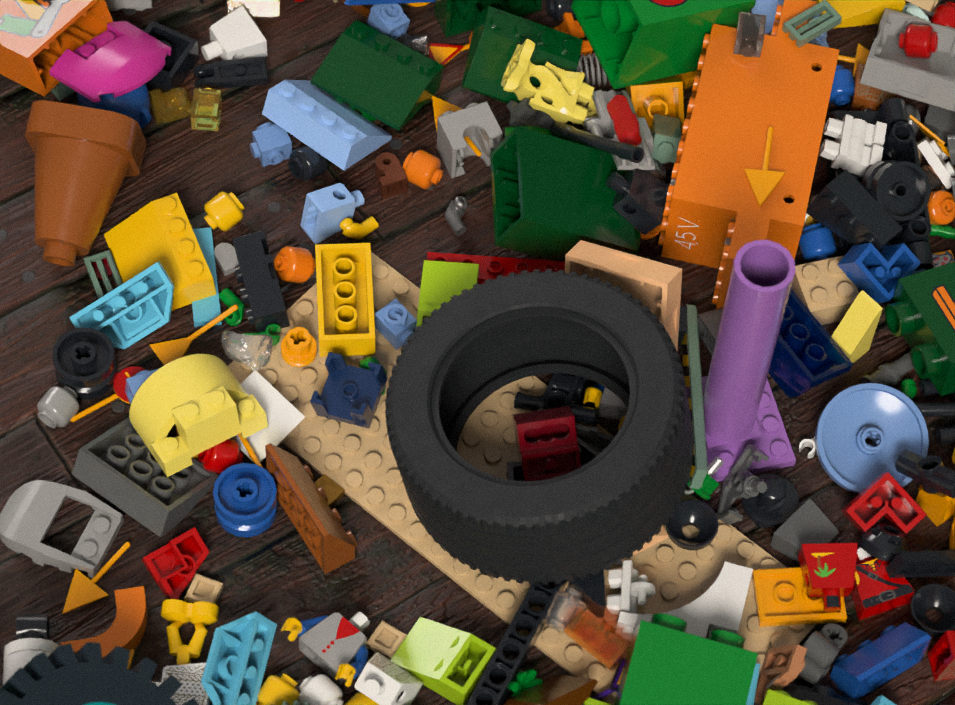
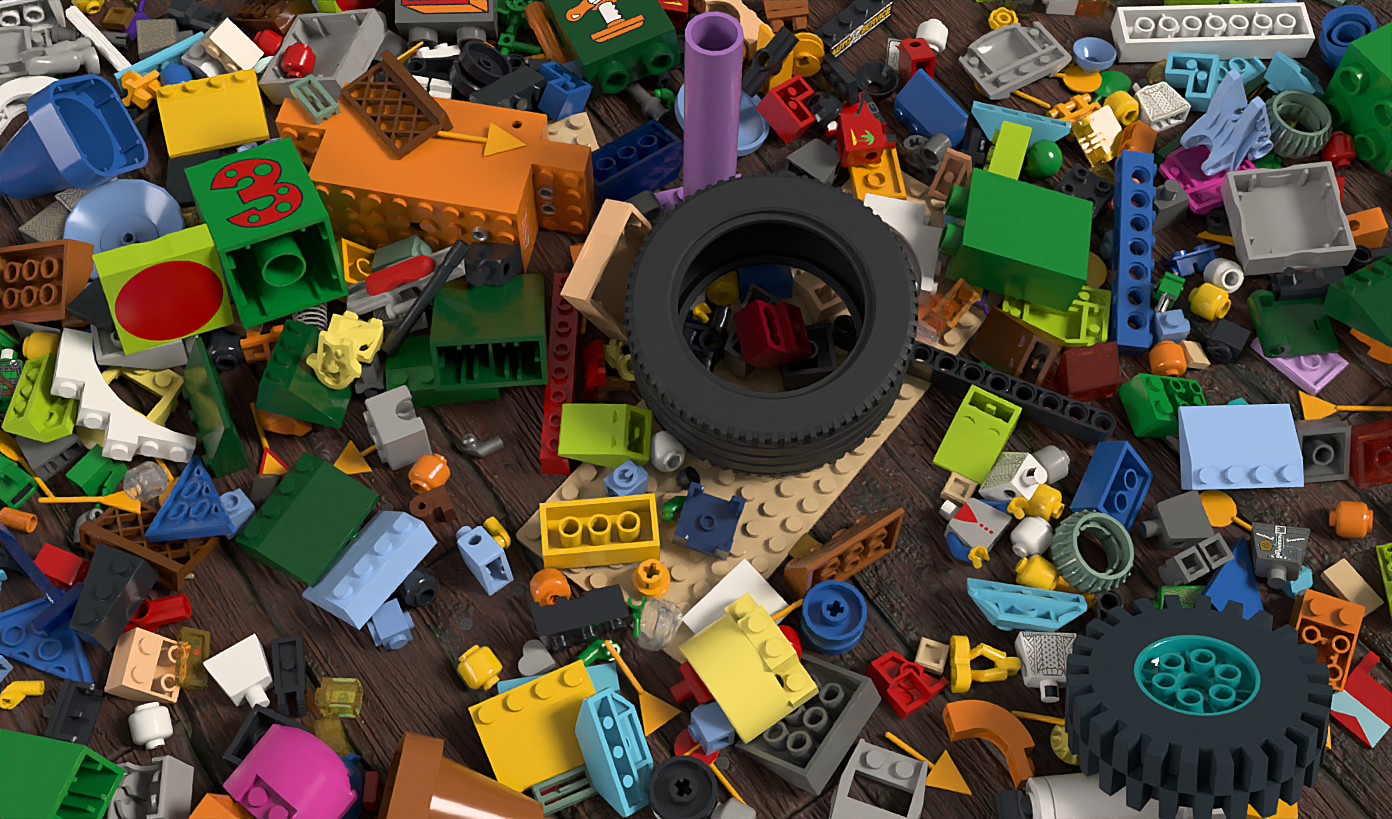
camera: 90 degrees left, 0 degrees up
clear smoke brick [733,12,766,58] -> none
light yellow slope [827,290,883,369] -> none
none -> reddish brown fence [340,49,453,160]

